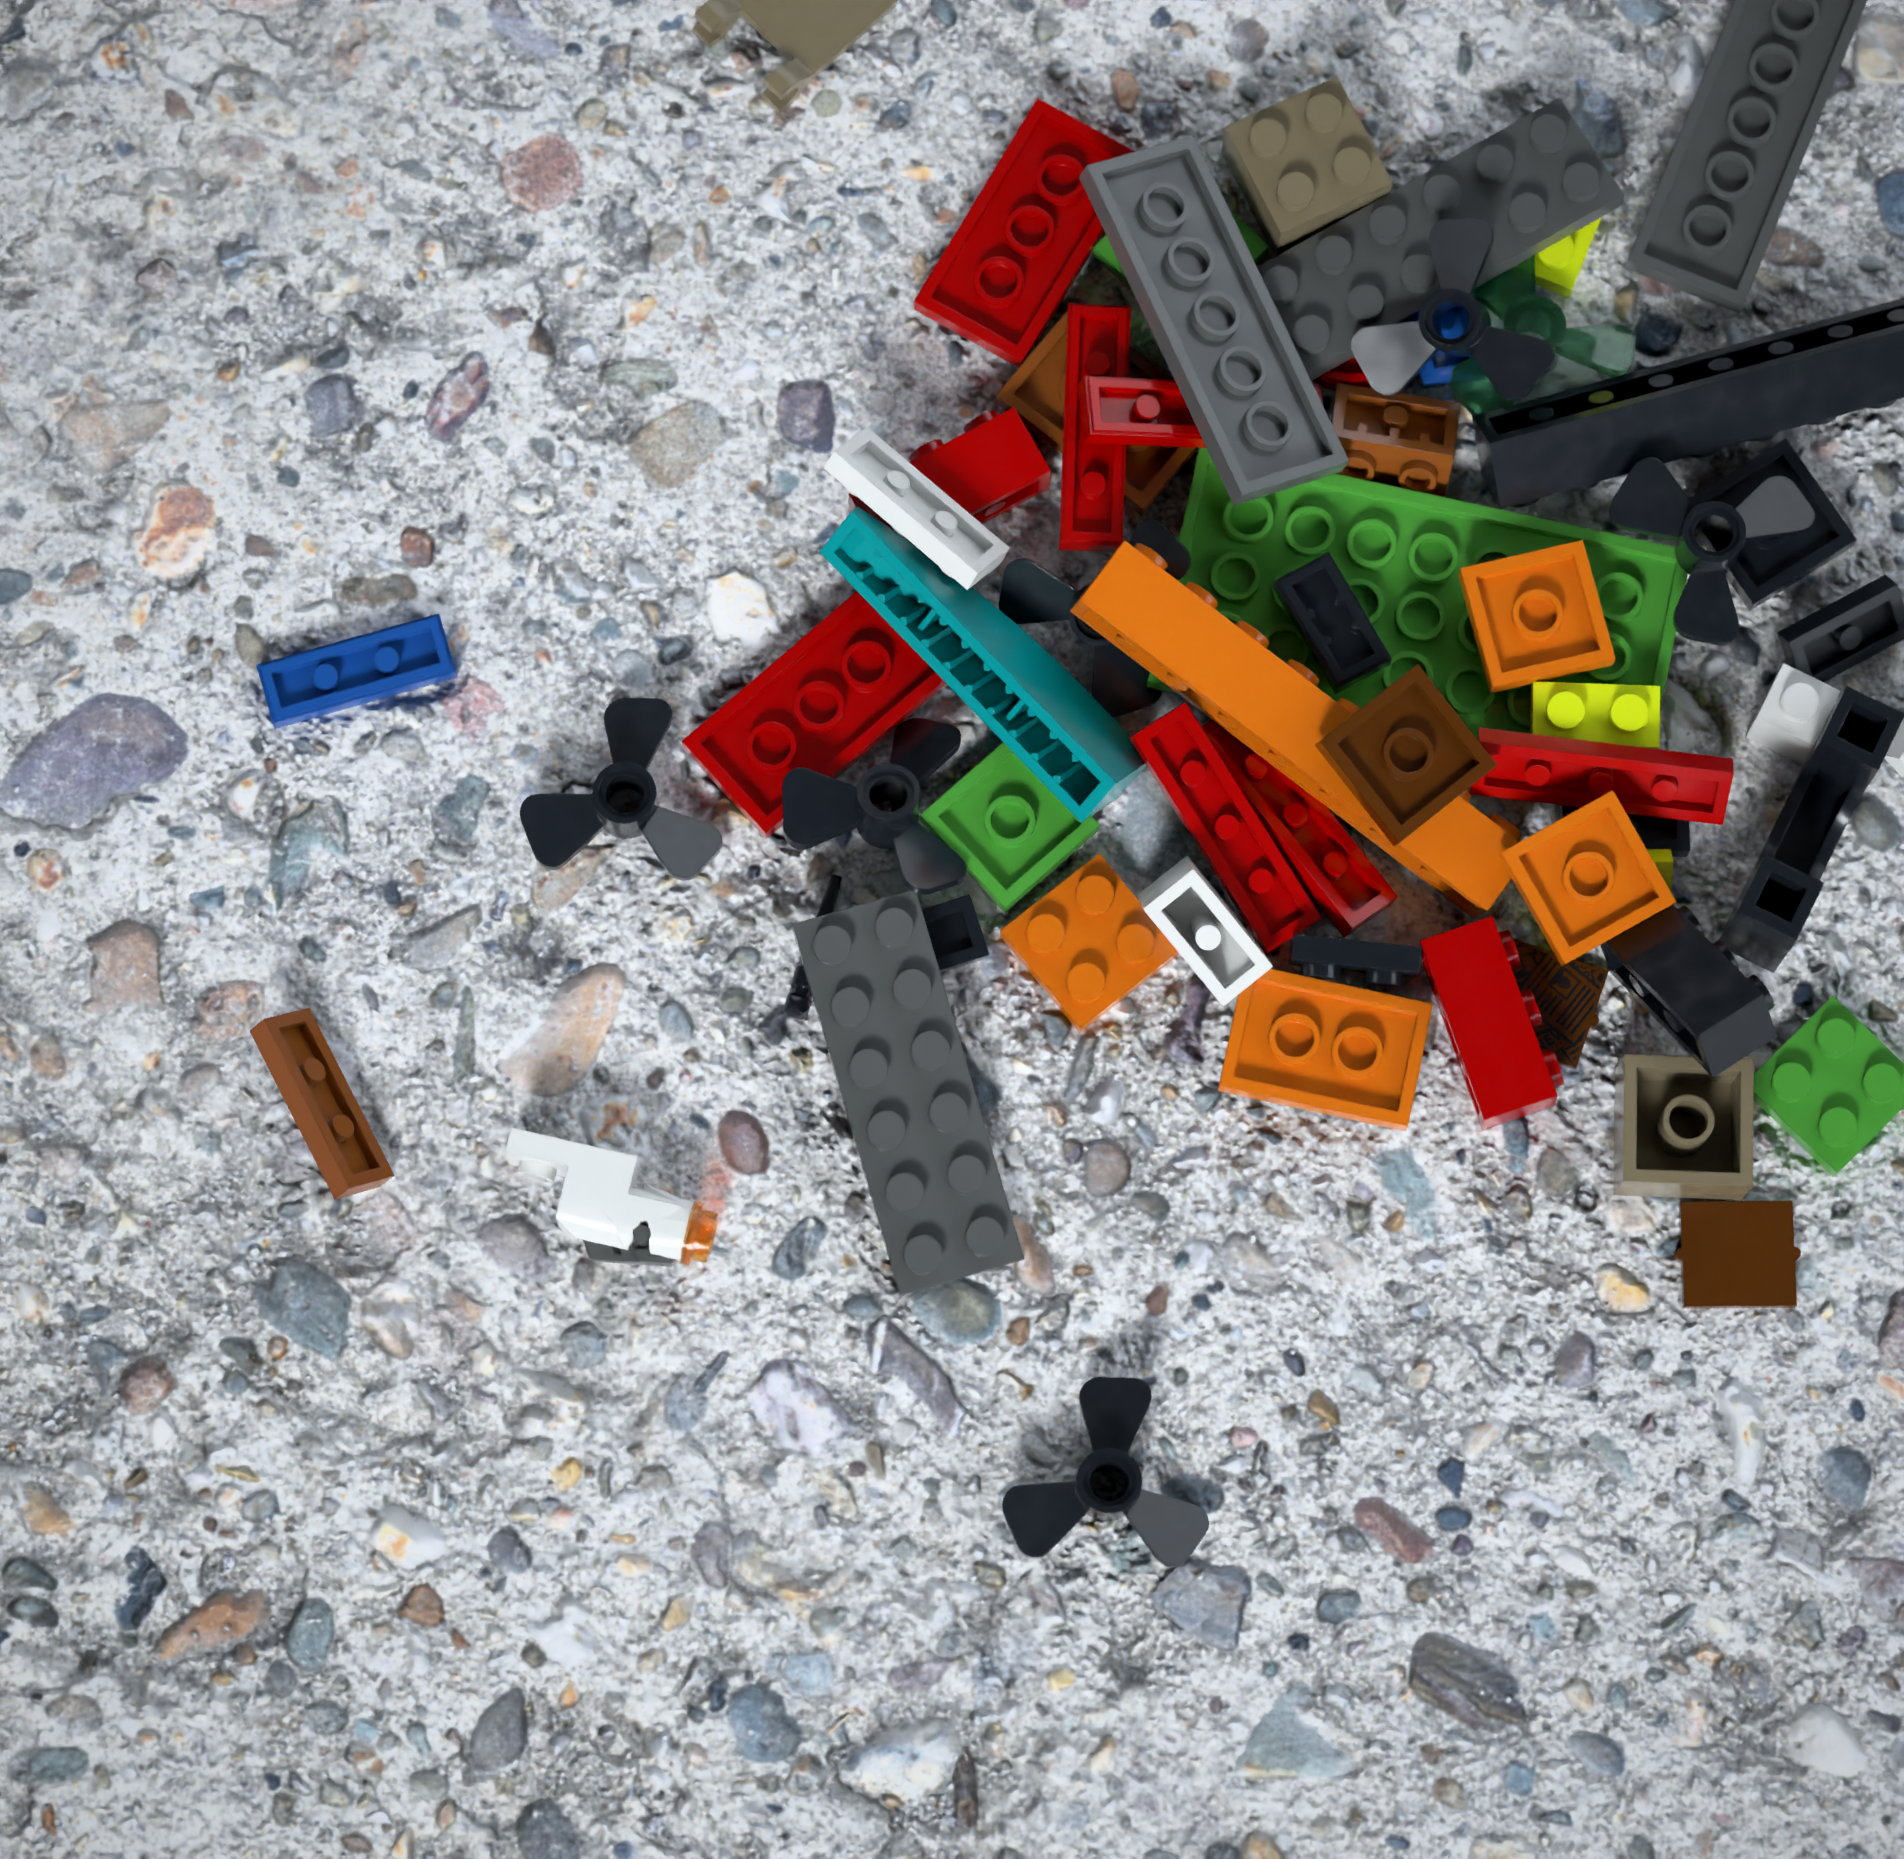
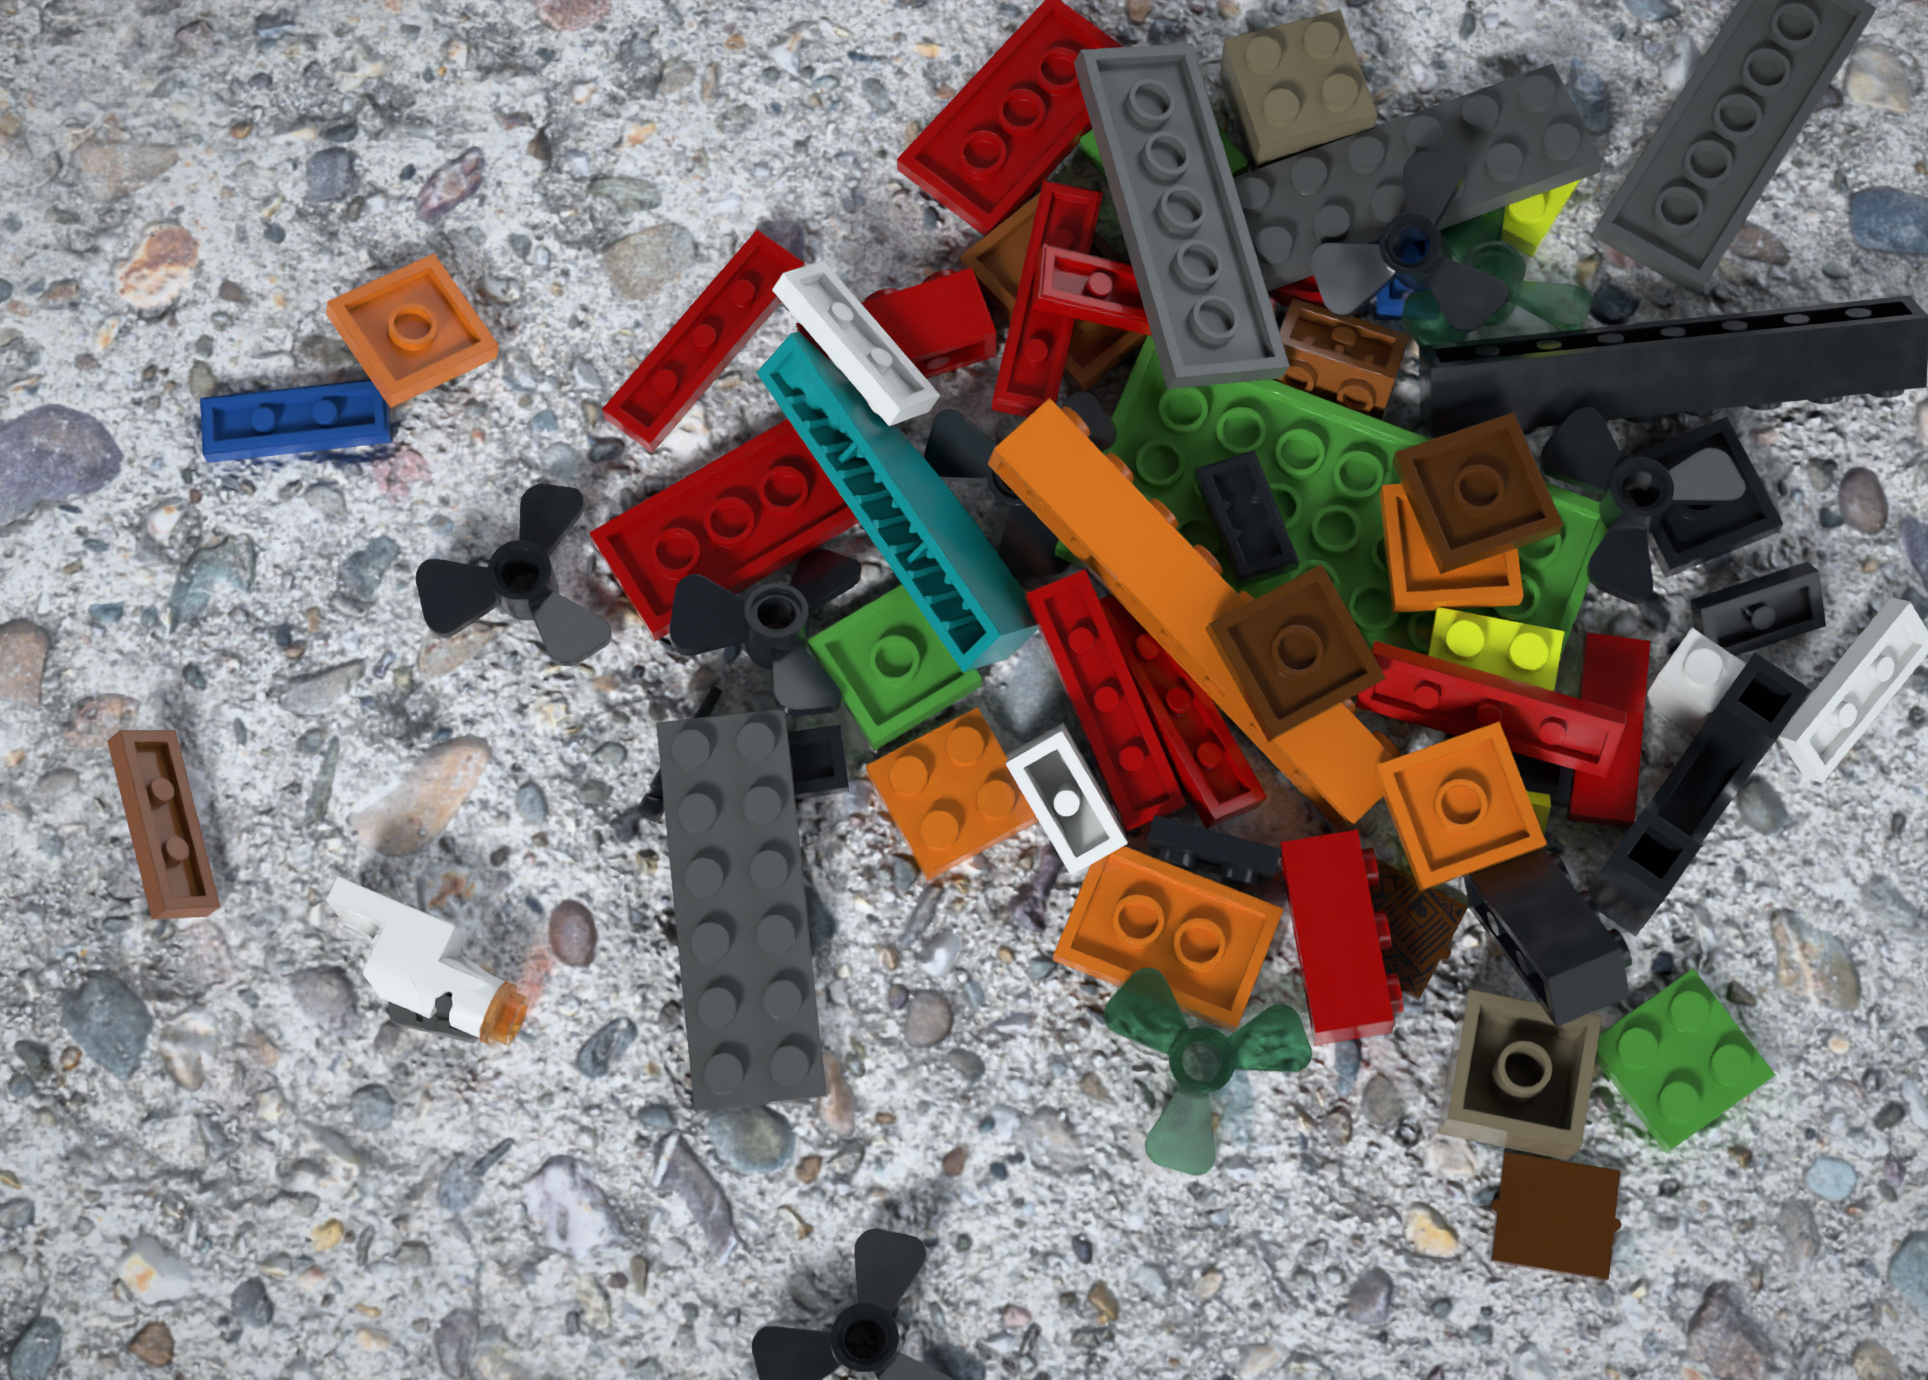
camera: 15 degrees right, 5 degrees down
none -> orange plate [326,253,499,408]
none -> red plate [602,229,805,453]
none -> clear green piece [1103,968,1312,1176]
none -> reddish brown plate [1392,412,1563,574]
none -> red tile [1567,632,1651,828]

